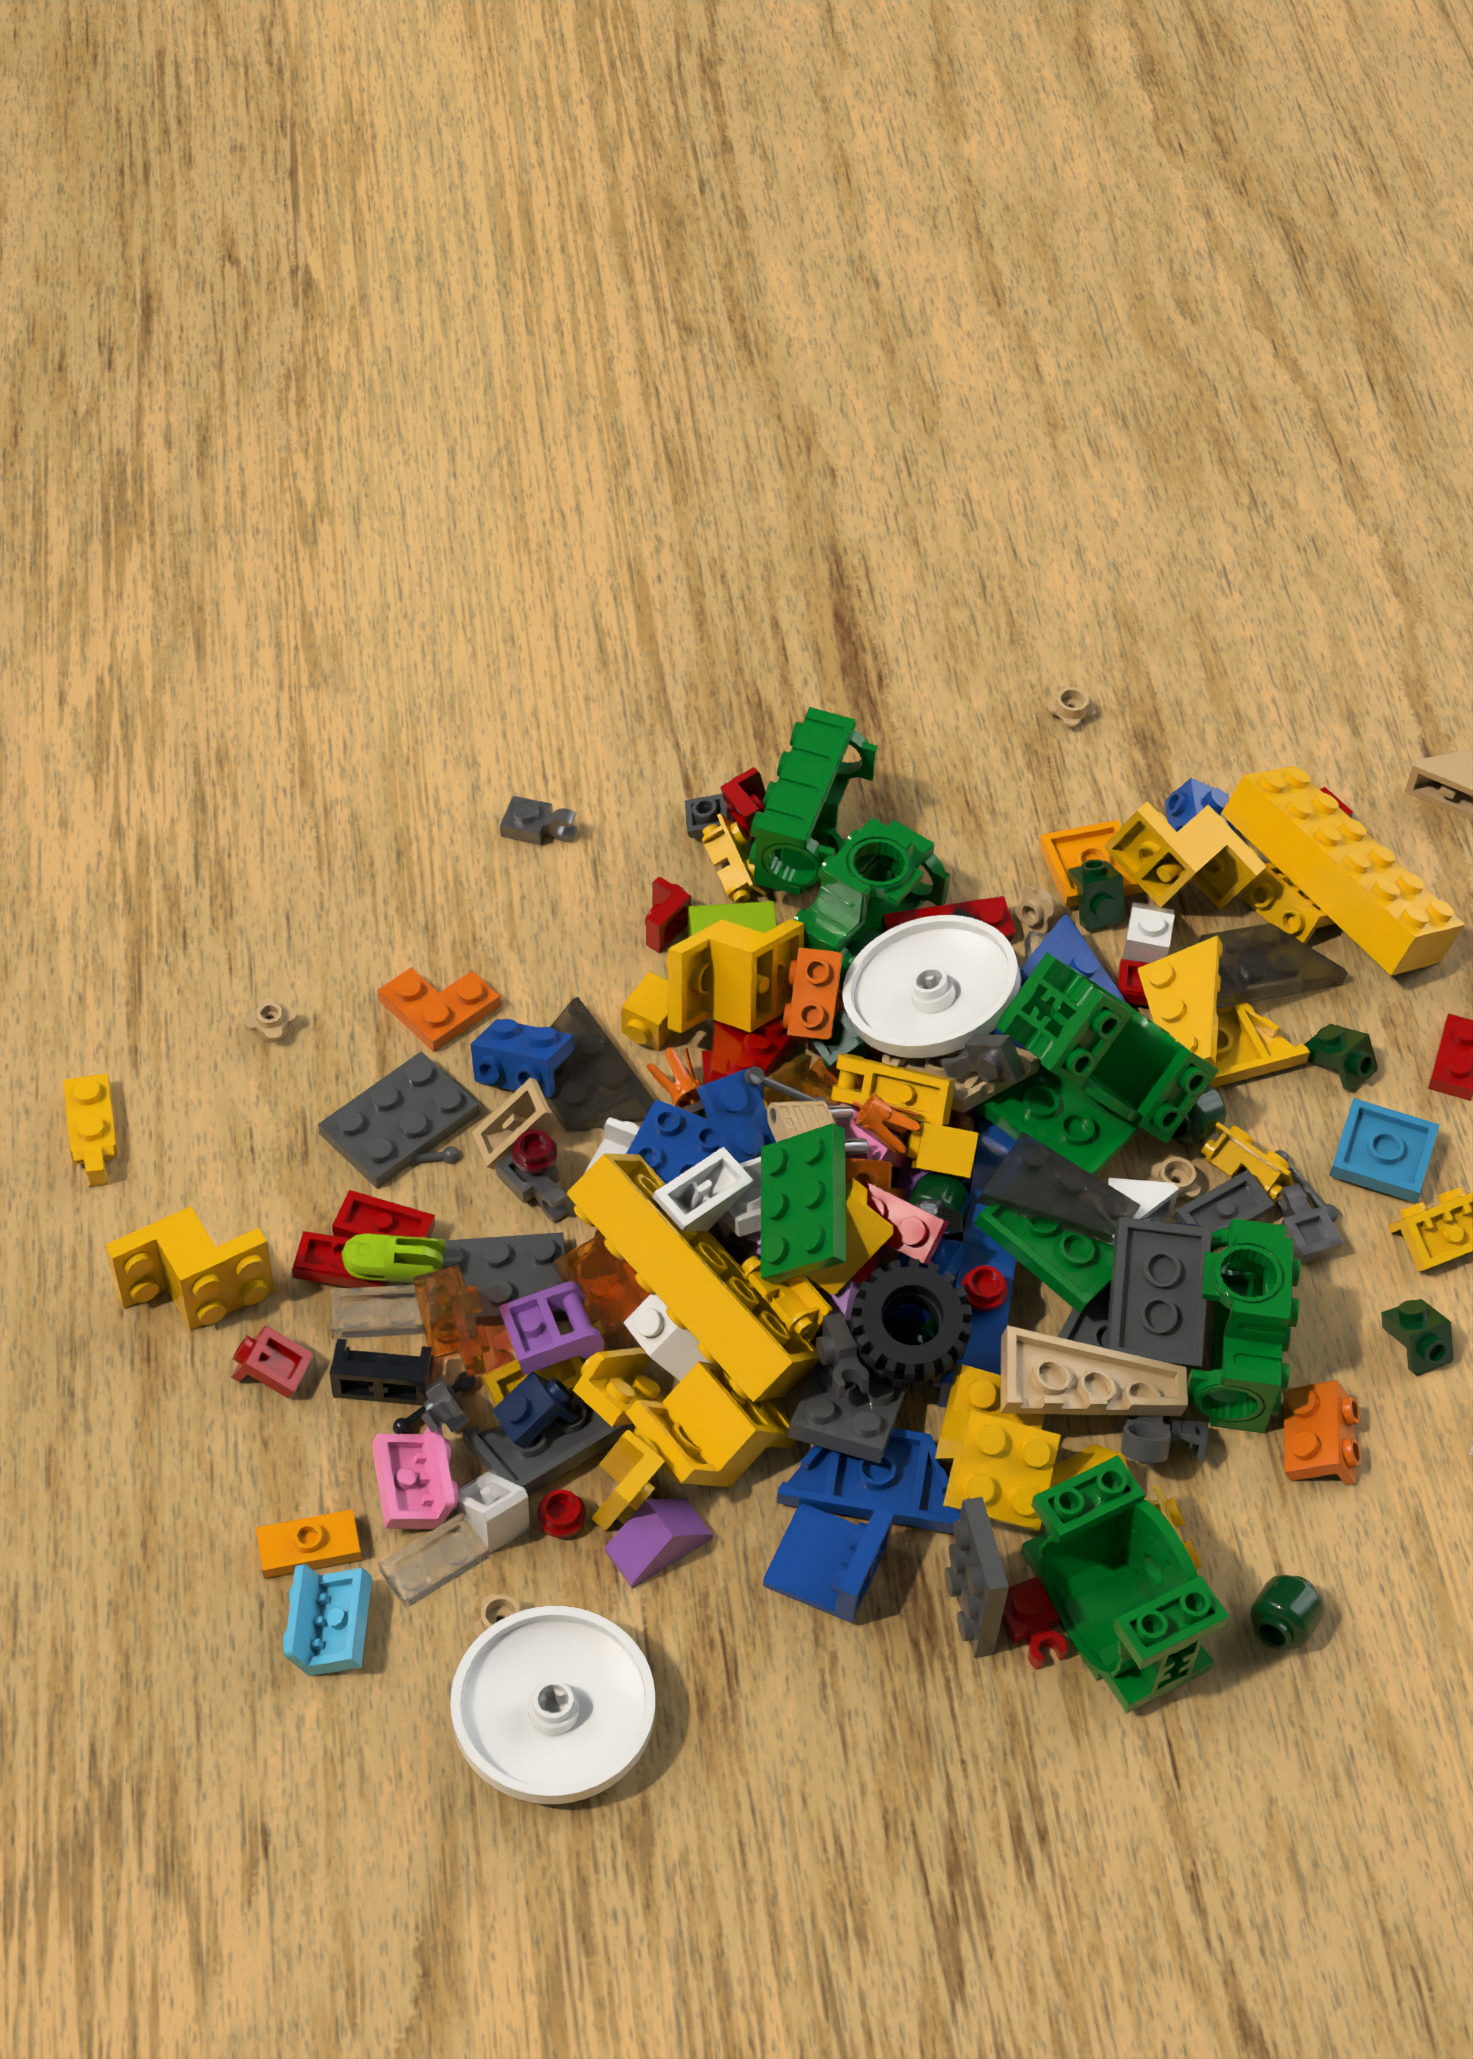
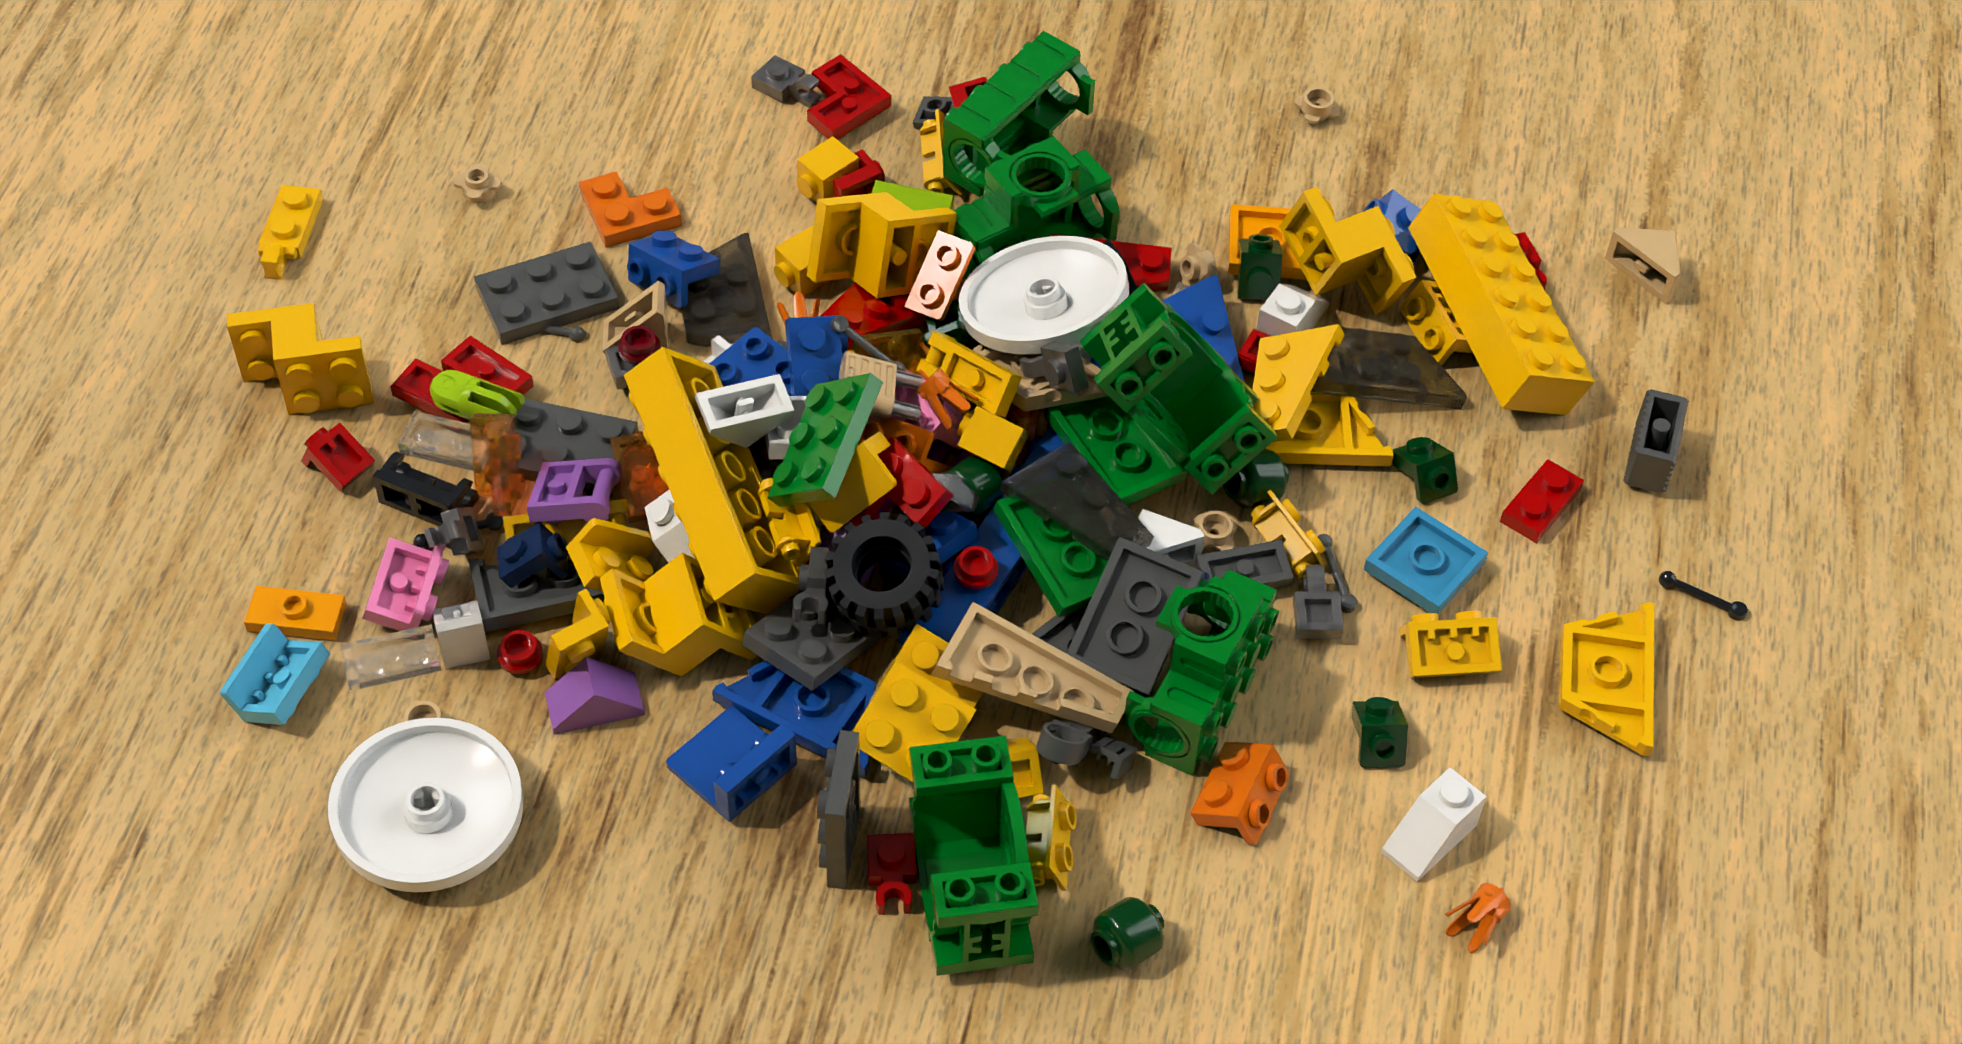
camera: 20 degrees right, 0 degrees up
none -> yellow brick [796,136,859,202]
none -> red plate [807,54,892,140]

